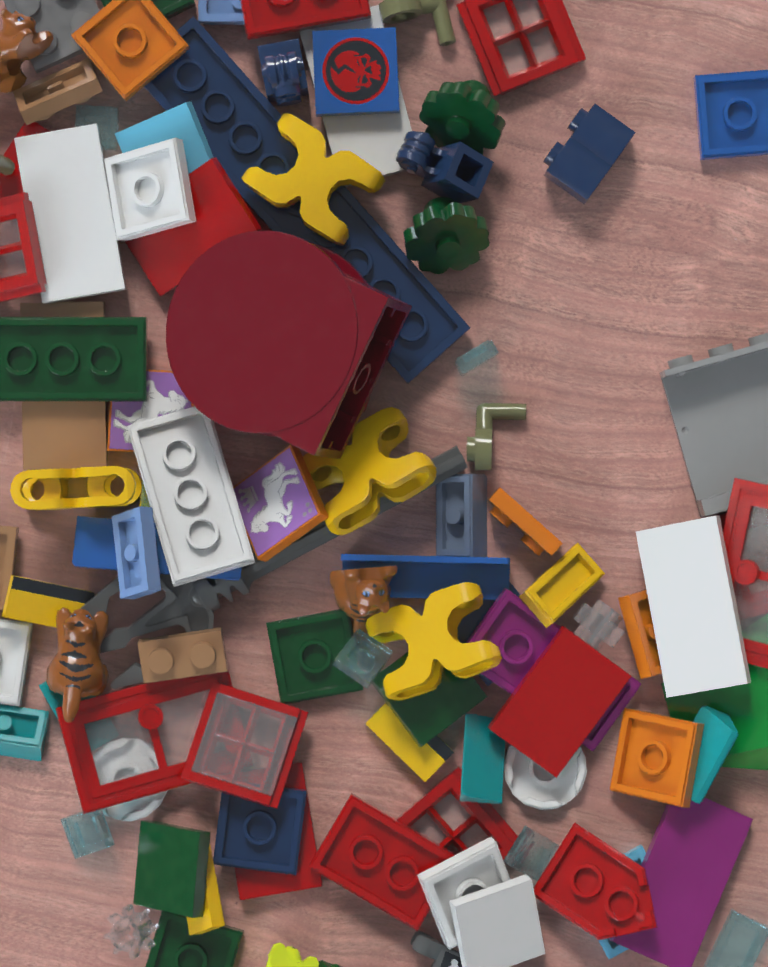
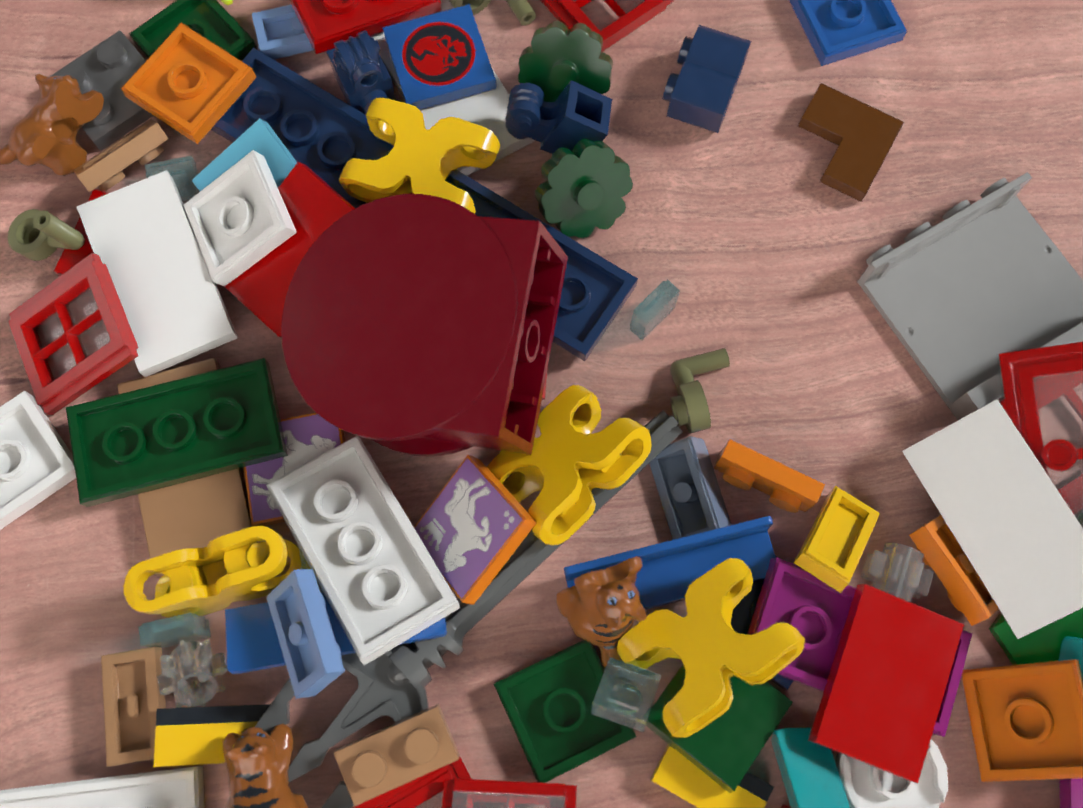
camera: 15 degrees left, 15 degrees down
none -> clear light blue tile [138,613,211,648]
none -> clear gear [158,639,228,708]
none -> reddish brown tile [798,83,904,202]

